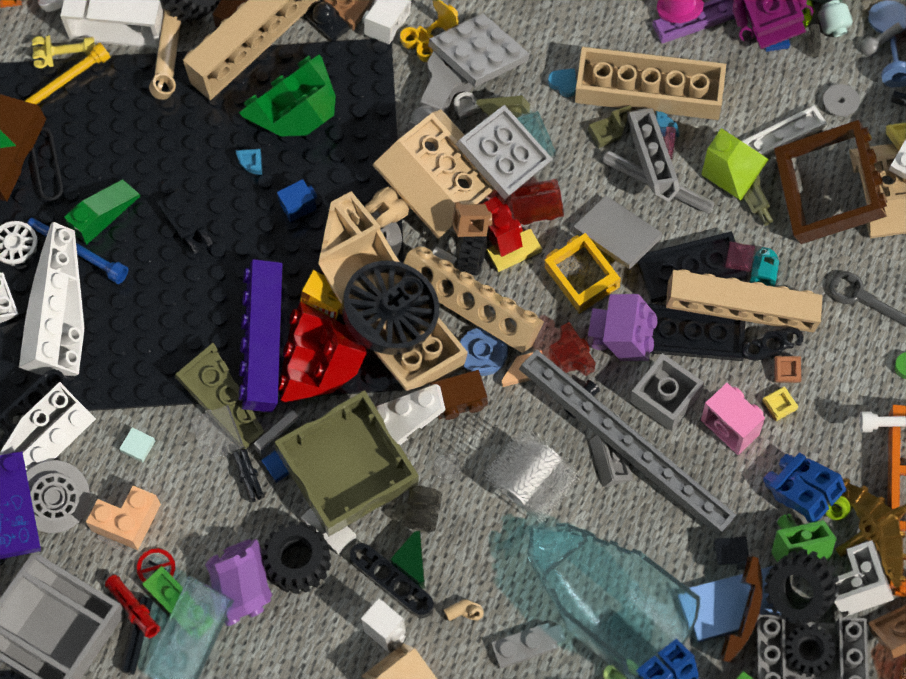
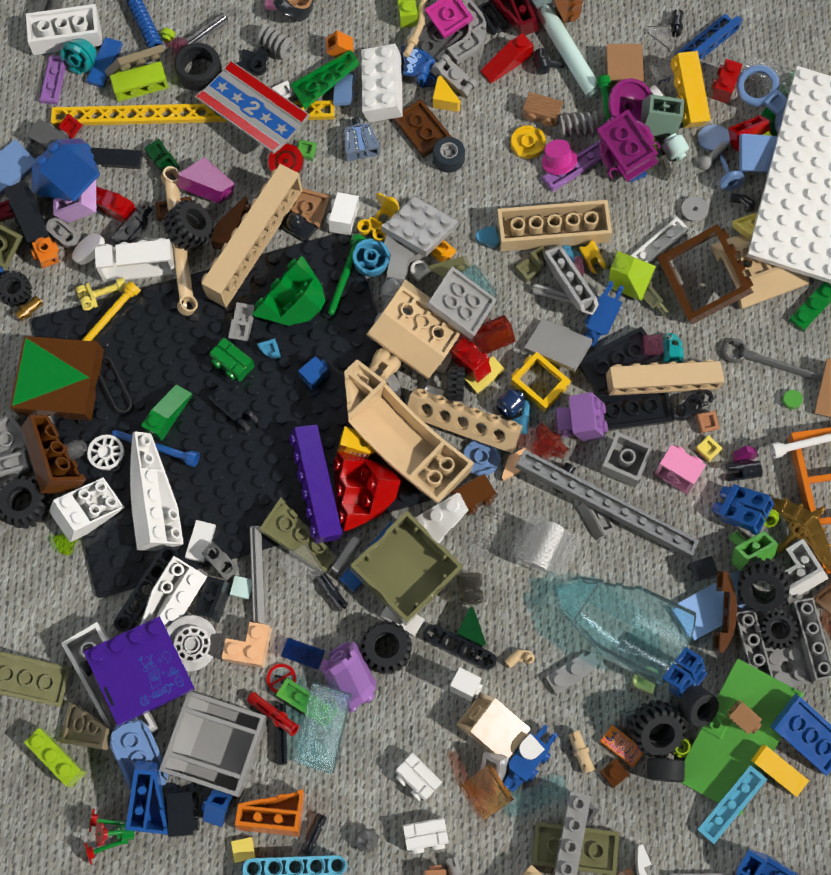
camera: 15 degrees left, 5 degrees up
black piece [342,260,439,355] -> none
medium nougat brick [452,202,492,237] -> none
none -> white tile [185,520,216,563]
none -> black hinge [194,576,232,623]
none -> dark grey leg [201,542,239,581]
none -> green brick [209,338,255,382]
none -> light grey slope [228,302,256,341]
none -> light grey axle [250,526,265,624]
none -> clear blue plate [281,638,326,670]
none -> green piece [327,234,366,315]
none -> dark azure cylinder [353,239,390,277]
none -> light orange tile [430,240,456,262]
none -> dark blue head [496,389,525,417]
none -> dark azure bar [512,400,531,435]
none -> yellow piece [579,241,606,274]
none -> blue hinge [584,281,624,347]
none -> black hinge [725,460,763,481]
none -> magenta tile [732,446,758,462]

